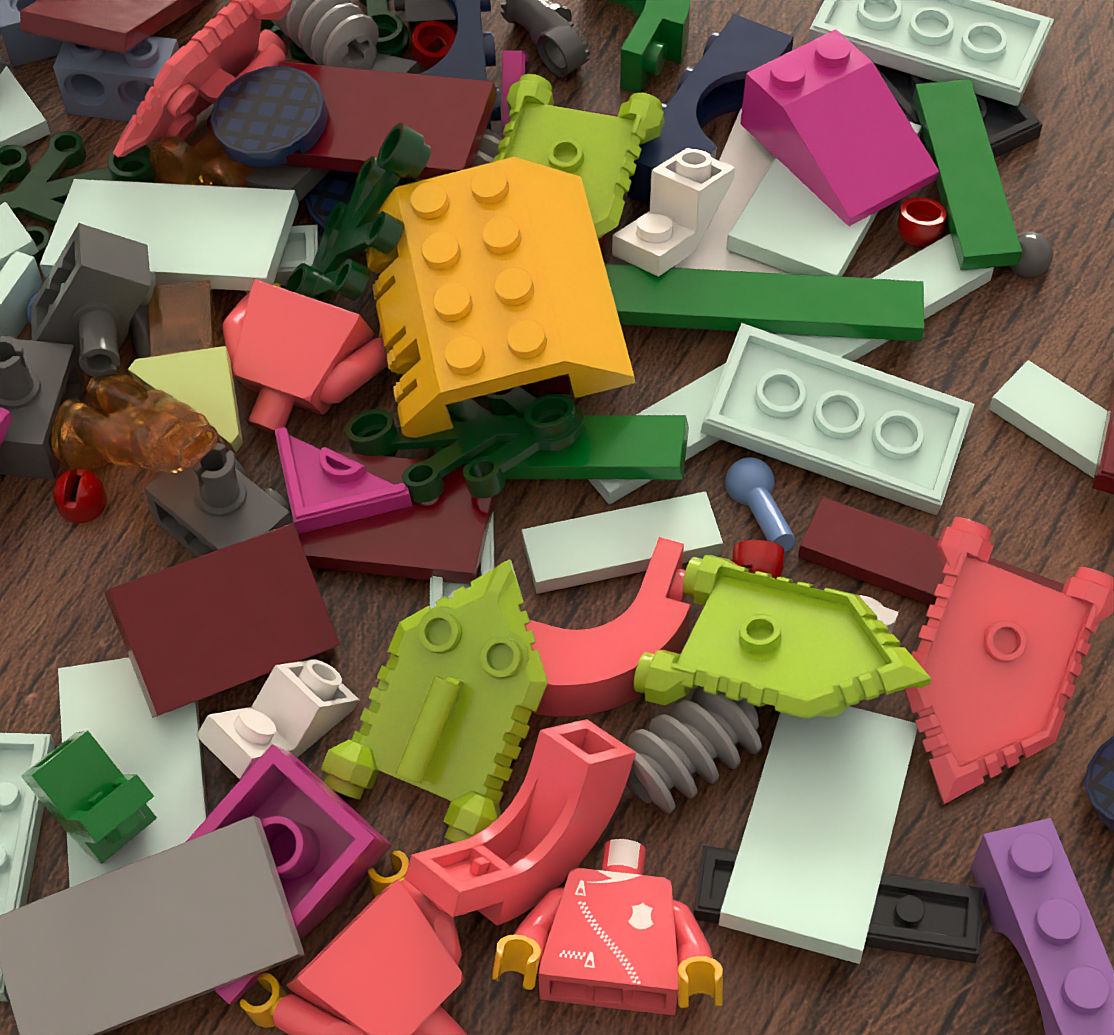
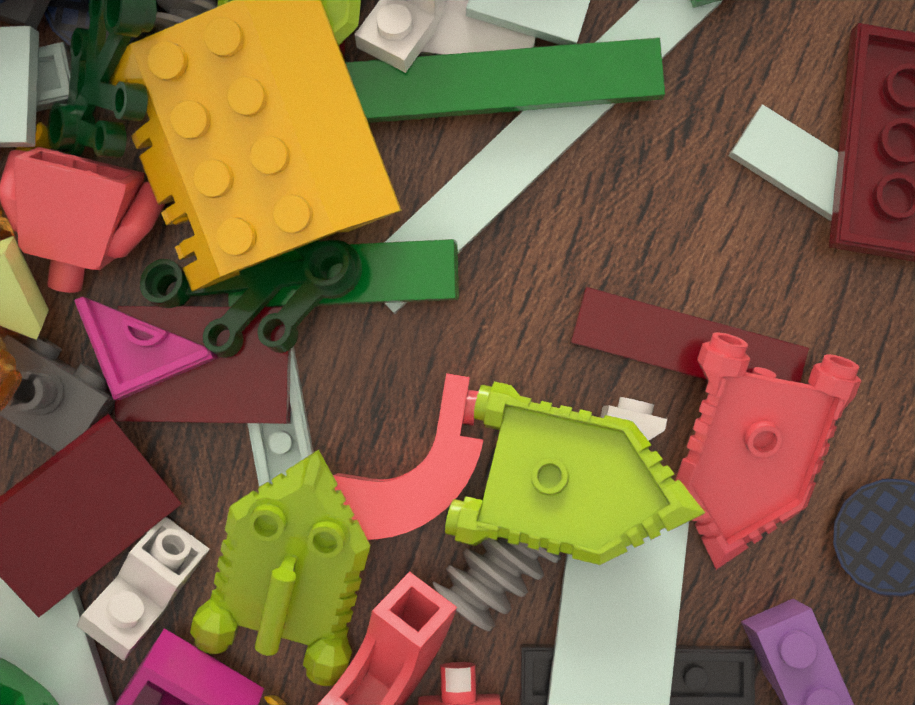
camera: 10 degrees left, 30 degrees up
light aqua tile [522,491,723,594] -> none
light aqua tile [700,323,975,516] -> none
medium blue bar [725,457,796,552] -> none
red hinge [732,540,784,579] -> none

